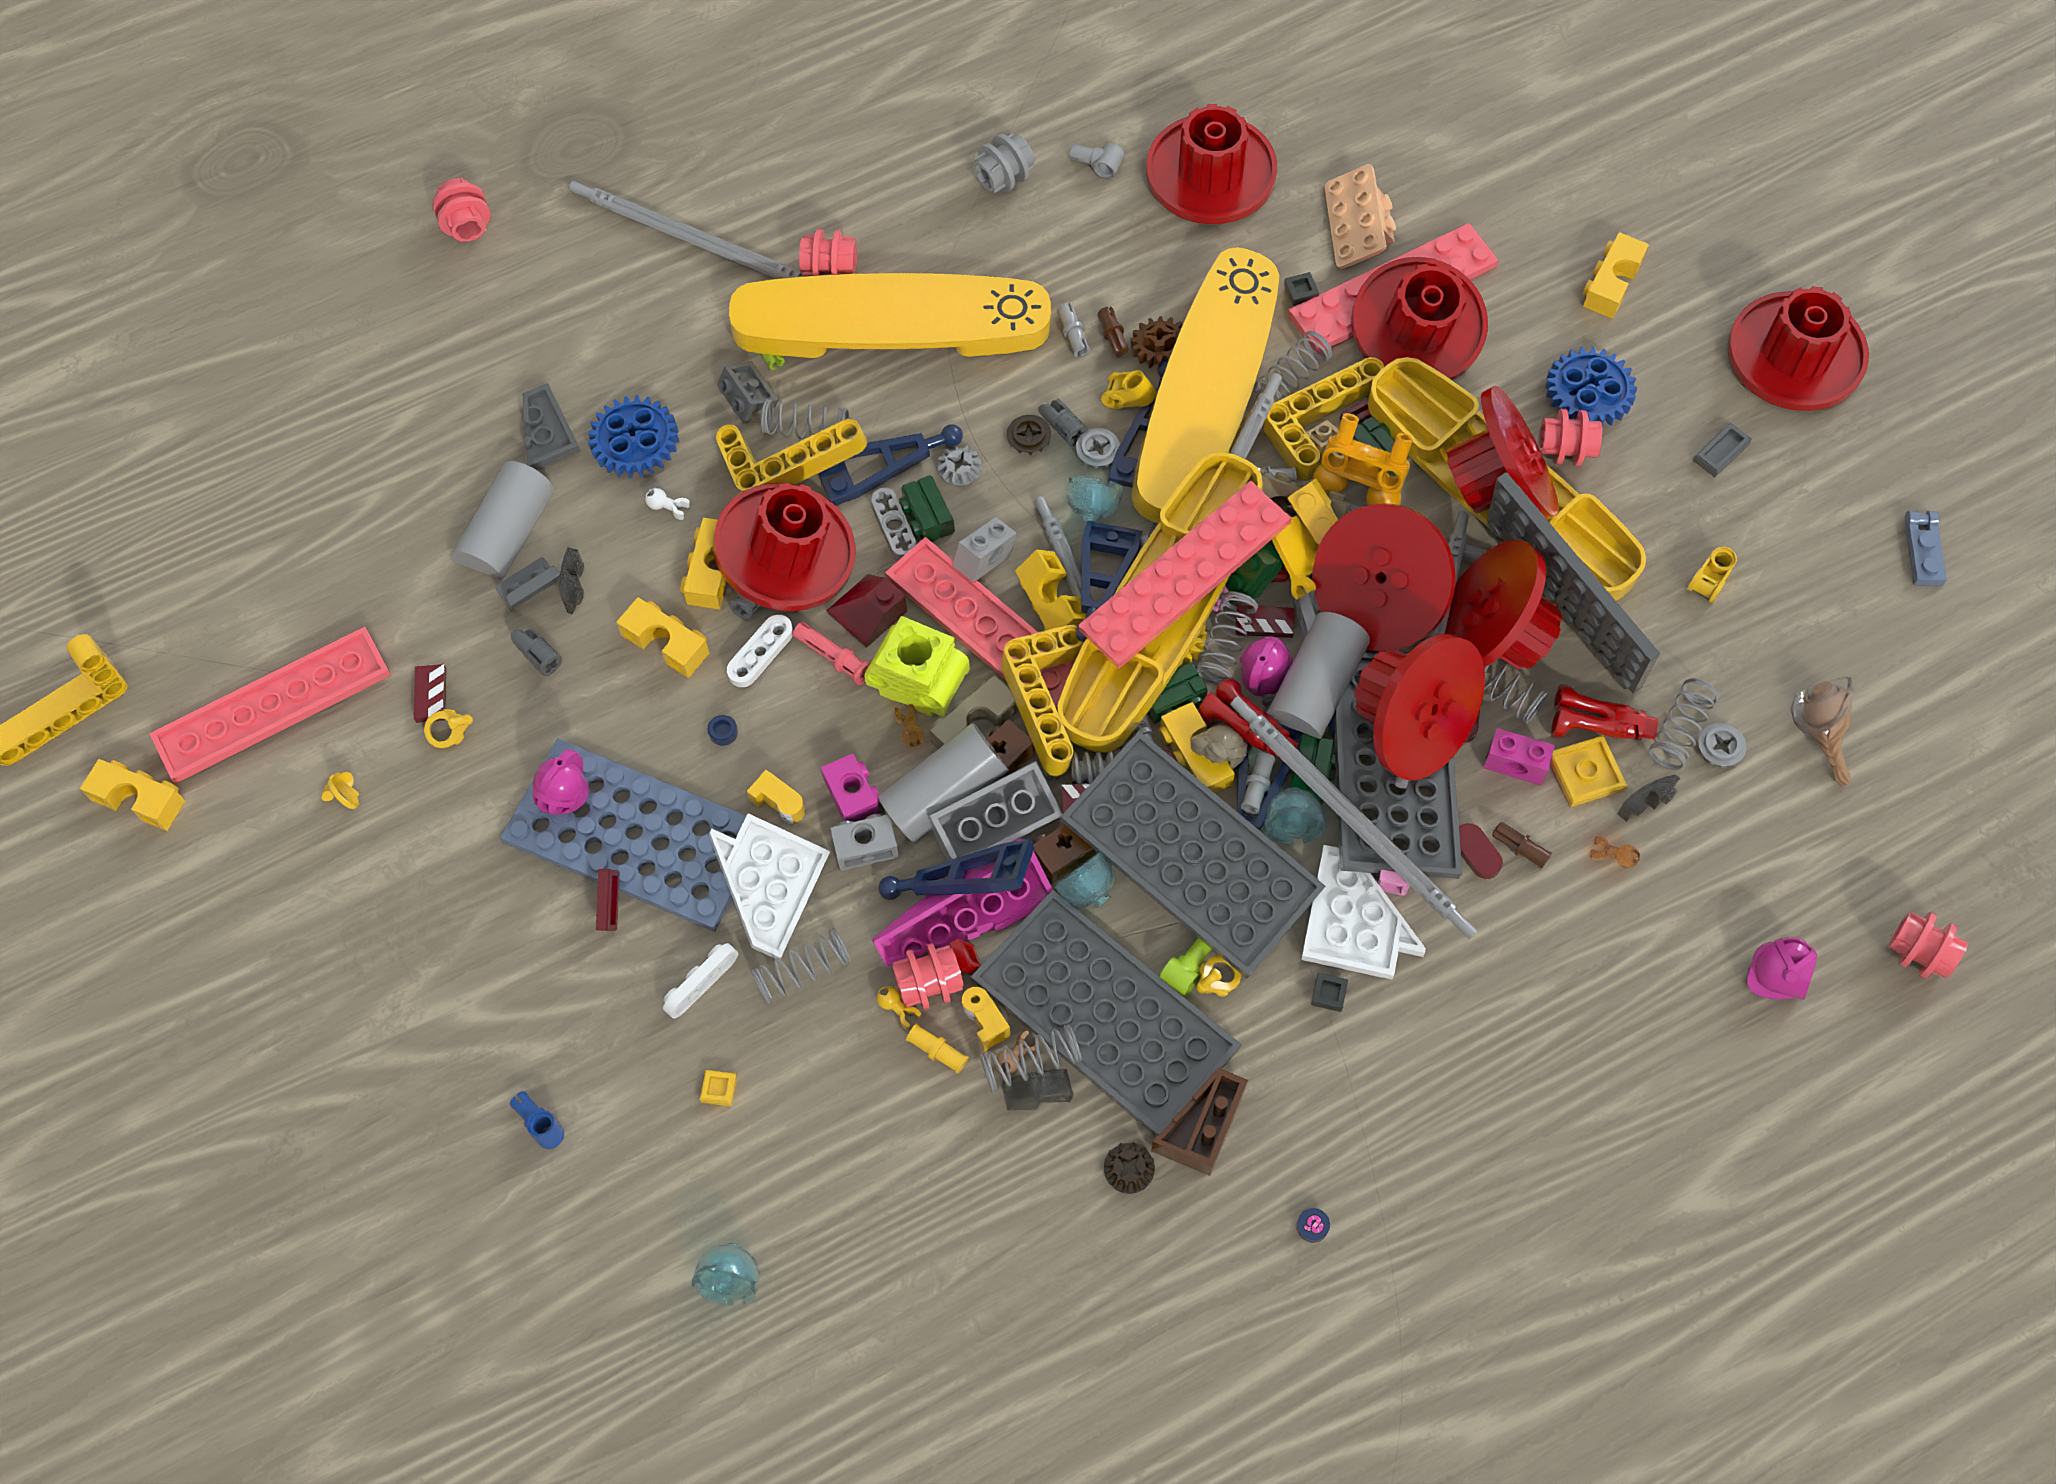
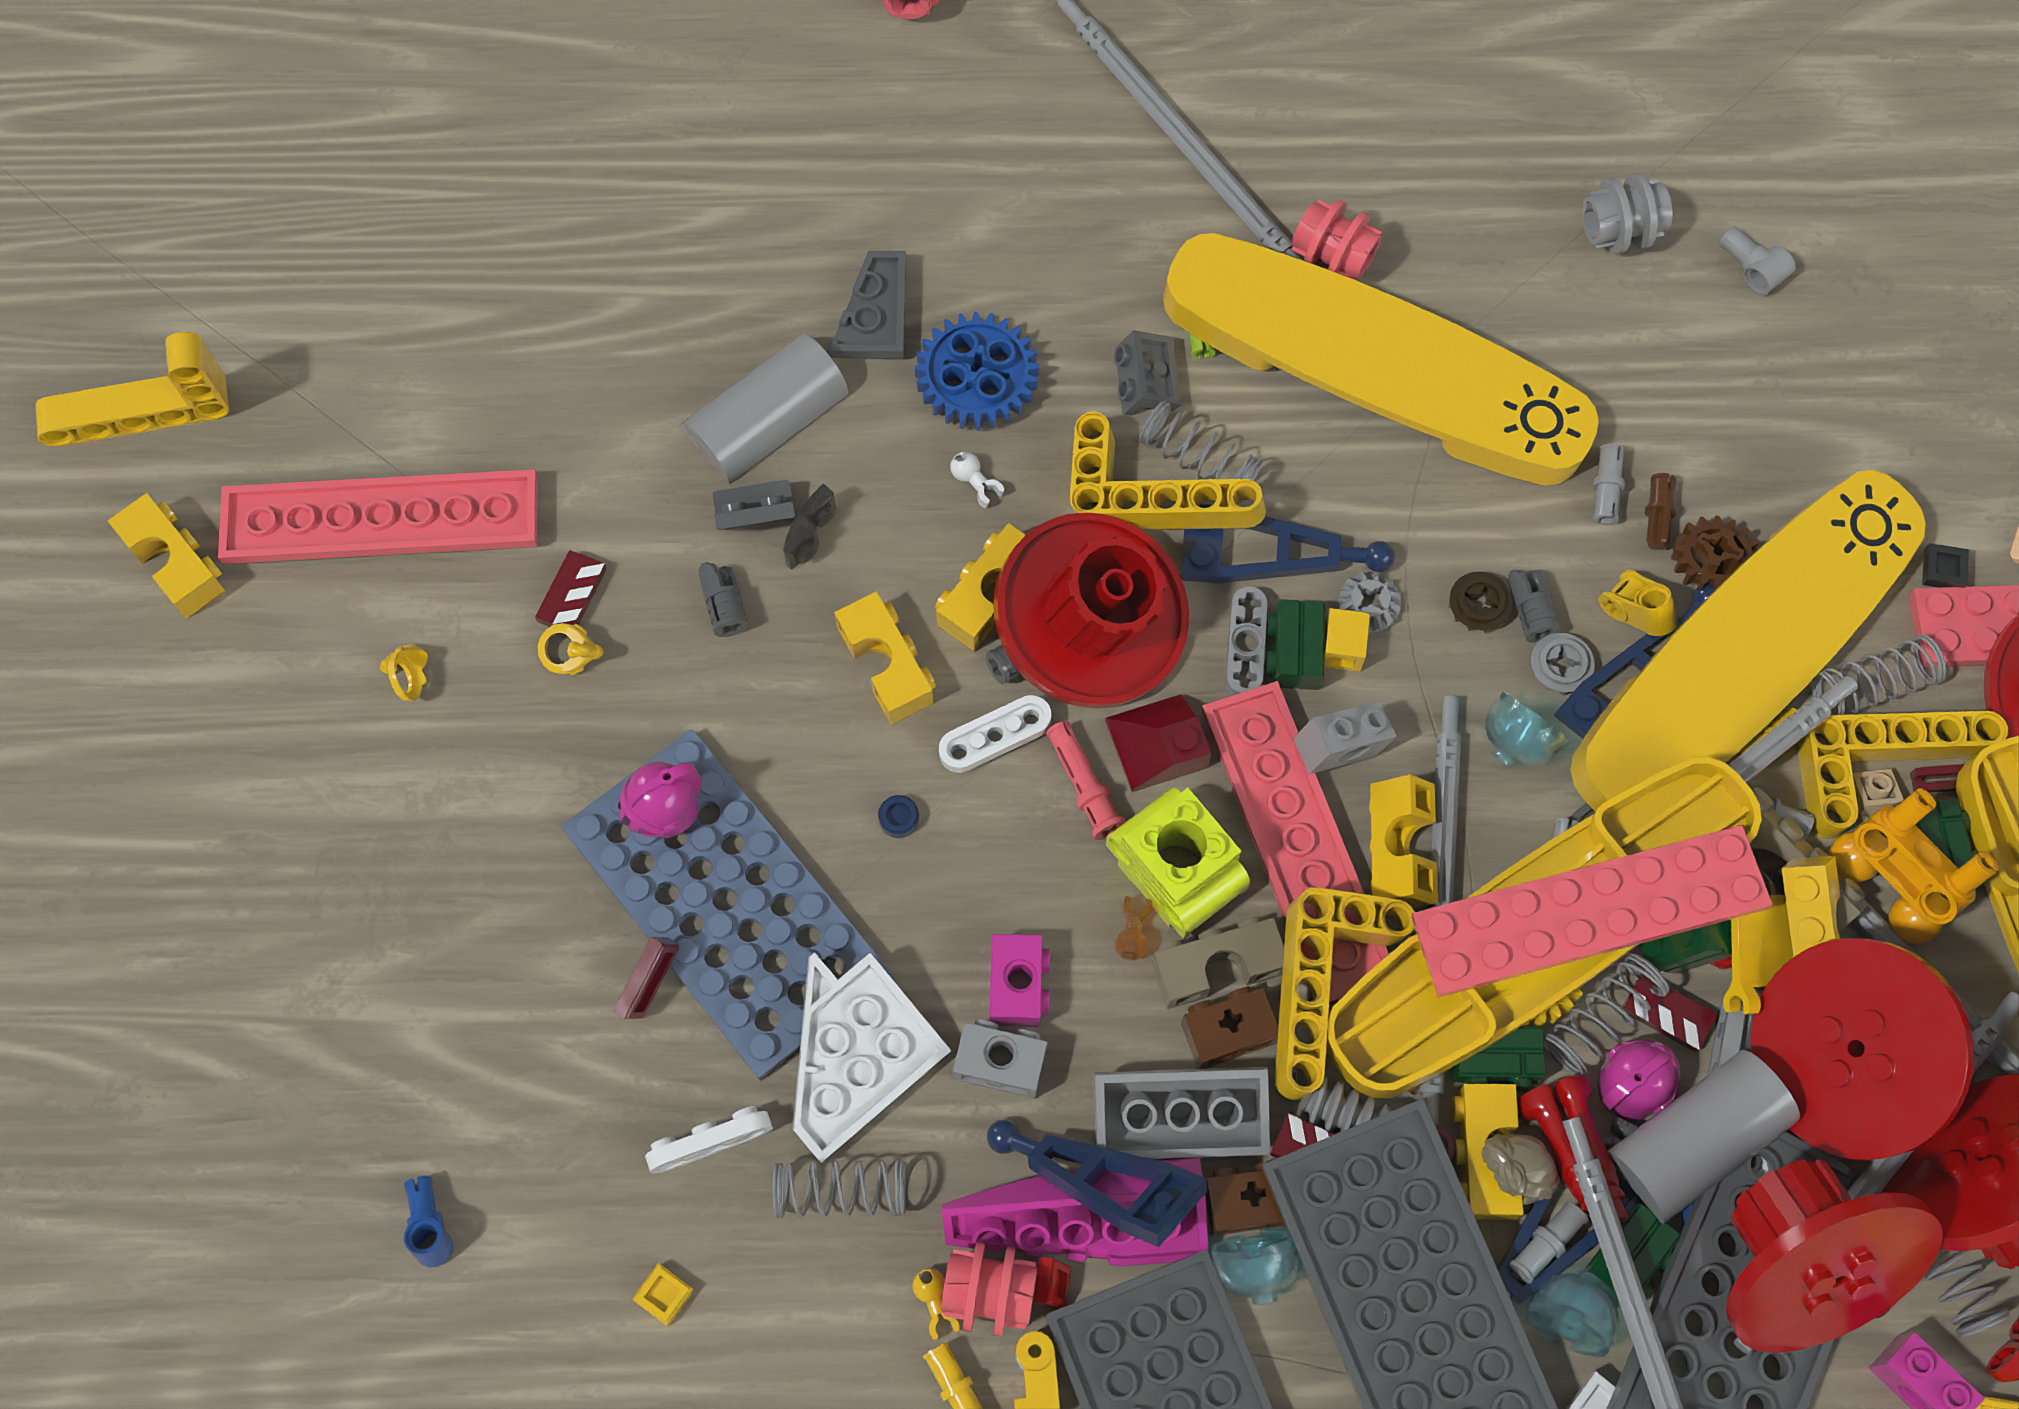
camera: 25 degrees right, 5 degrees up
yellow leg [747,770,805,824] -> none
light grey brick [878,723,1009,843] -> none
dark blue plate [1075,521,1143,643] -> none
red piece [1146,104,1277,224] -> none
none -> yellow panel [1324,608,1370,672]

